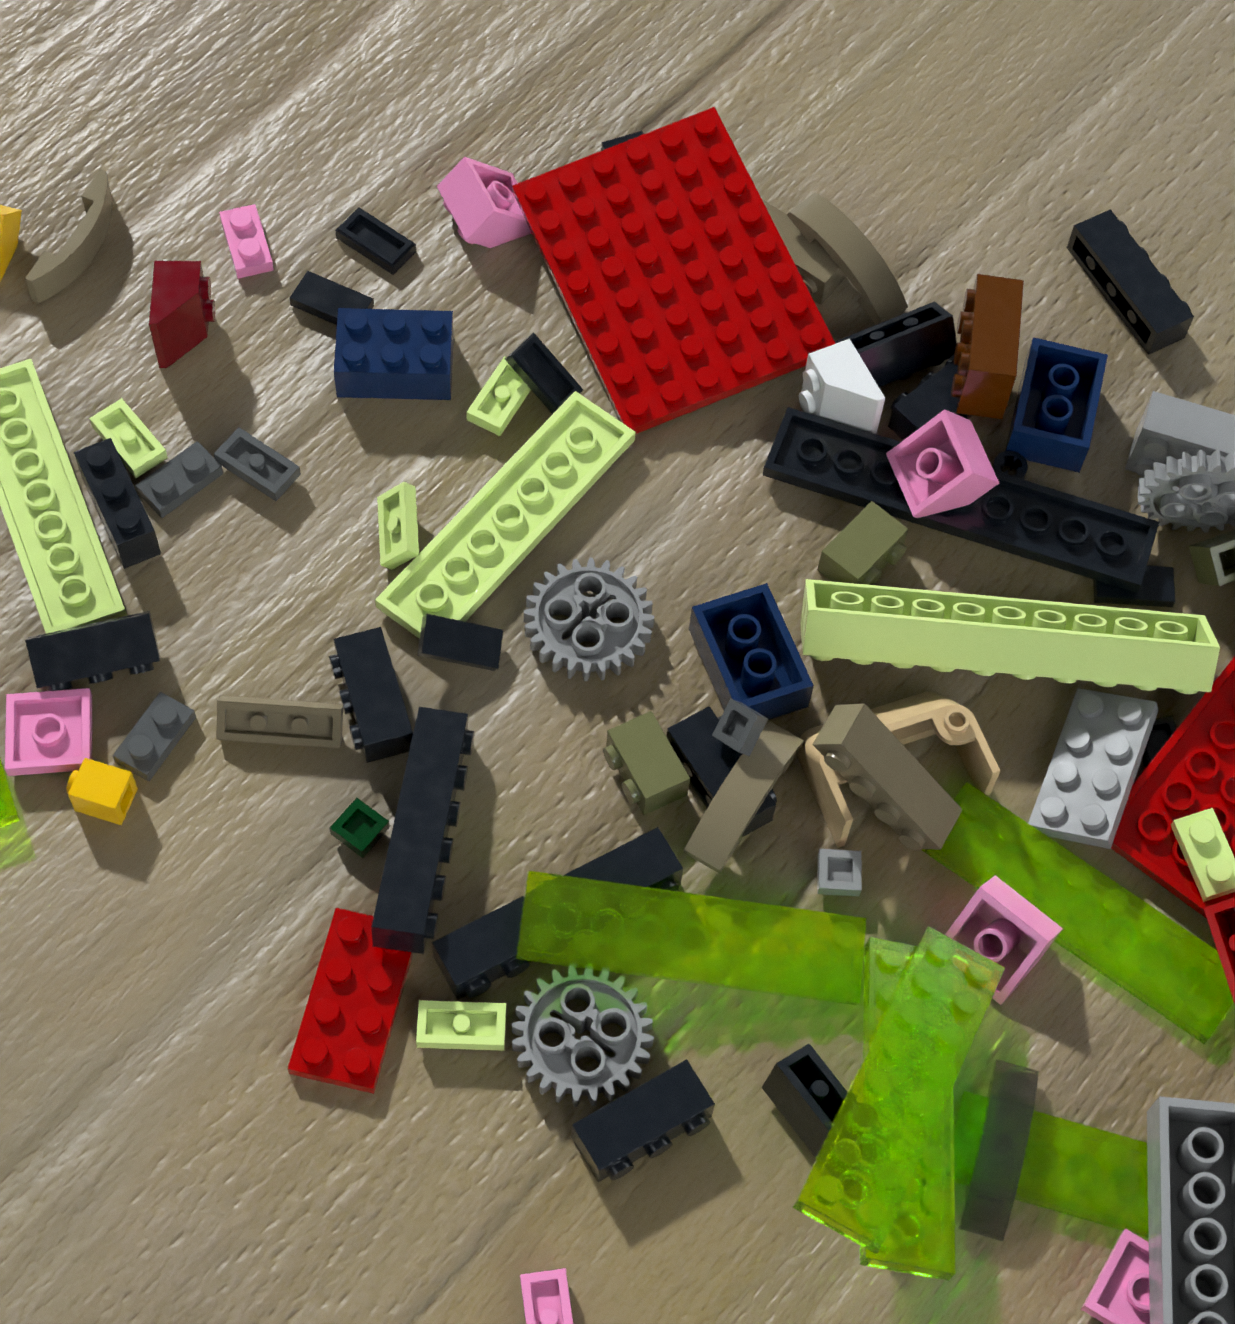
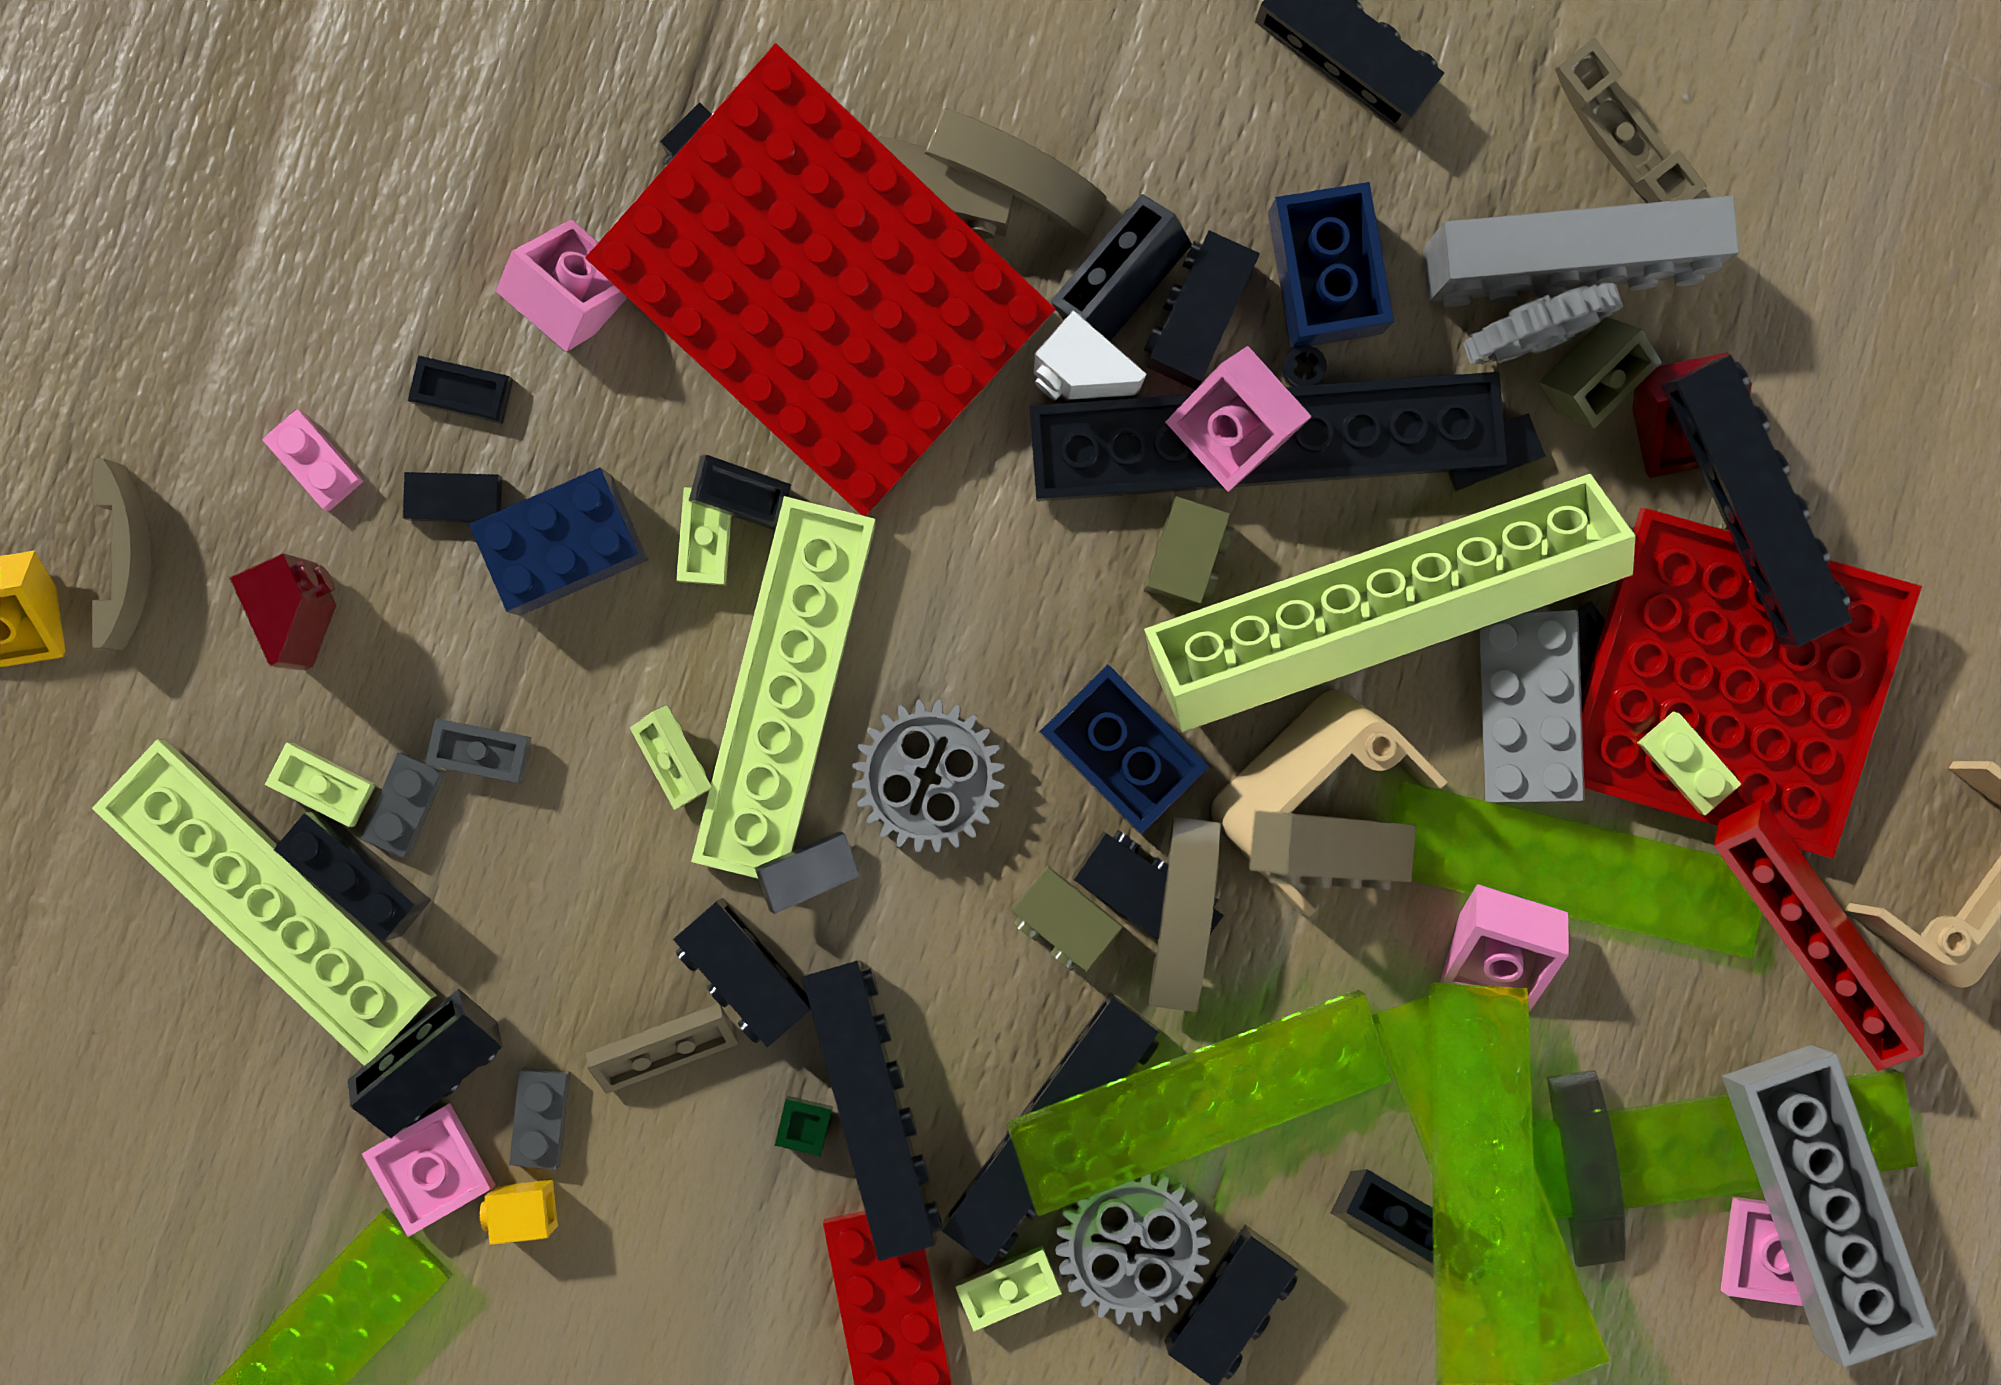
camera: 25 degrees left, 25 degrees up
dark grey plate [712,698,768,756] -> none
light grey plate [817,849,862,897] -> none
reddish brown brick [951,274,1024,419] -> none

